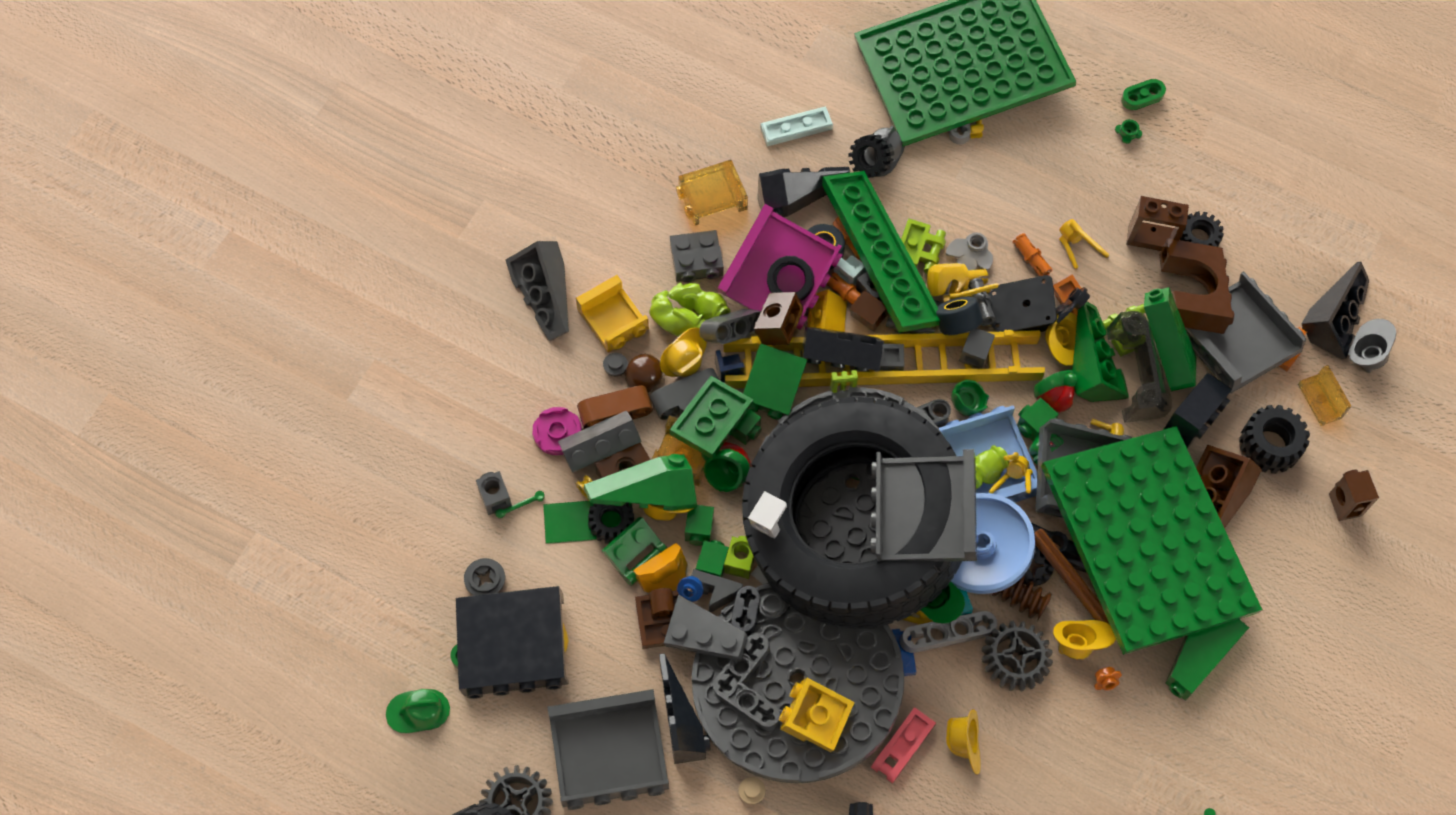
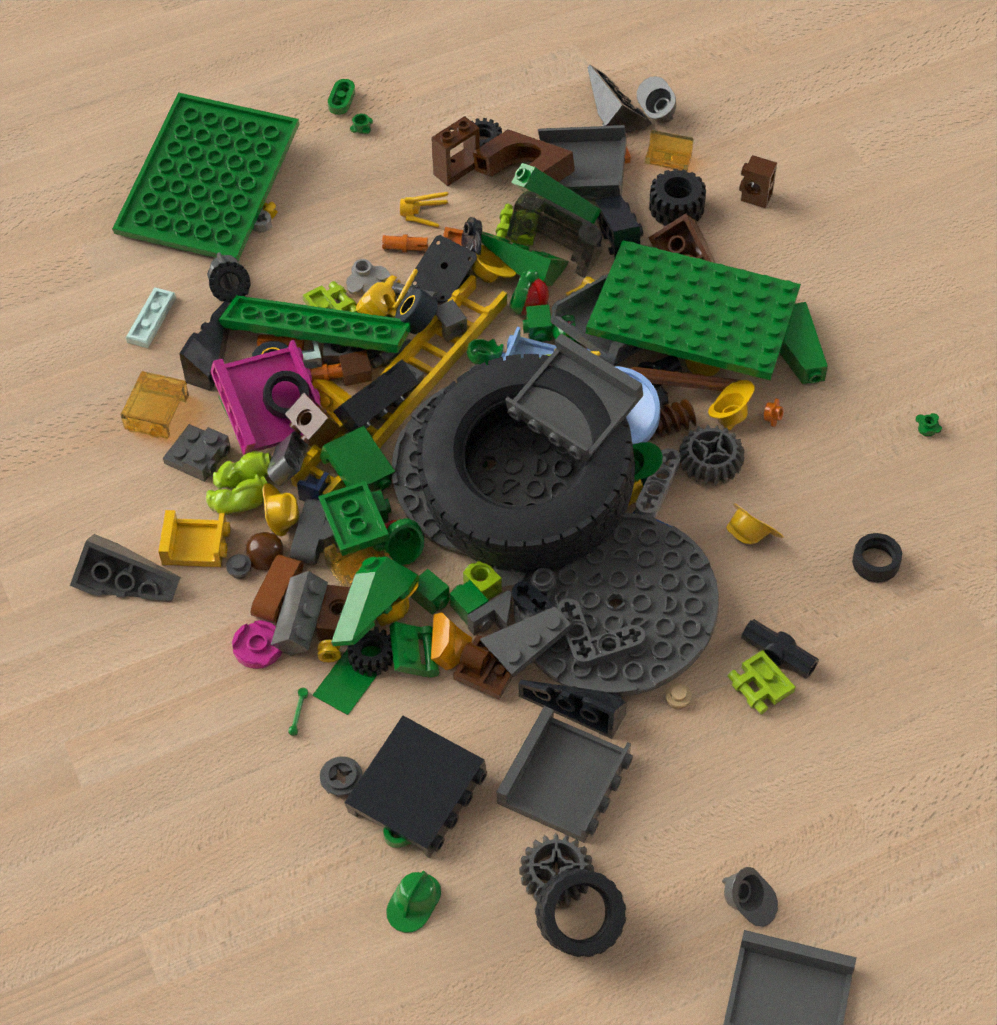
camera: 50 degrees left, 10 degrees down
dark grey brick [476,471,512,515] -> none
blue plate [677,576,703,602] -> none
white panel [748,491,787,539] -> none
yellow plate [779,678,855,752] -> none
lime tile [830,370,858,393] -> none
coral plate [871,707,936,784] -> none

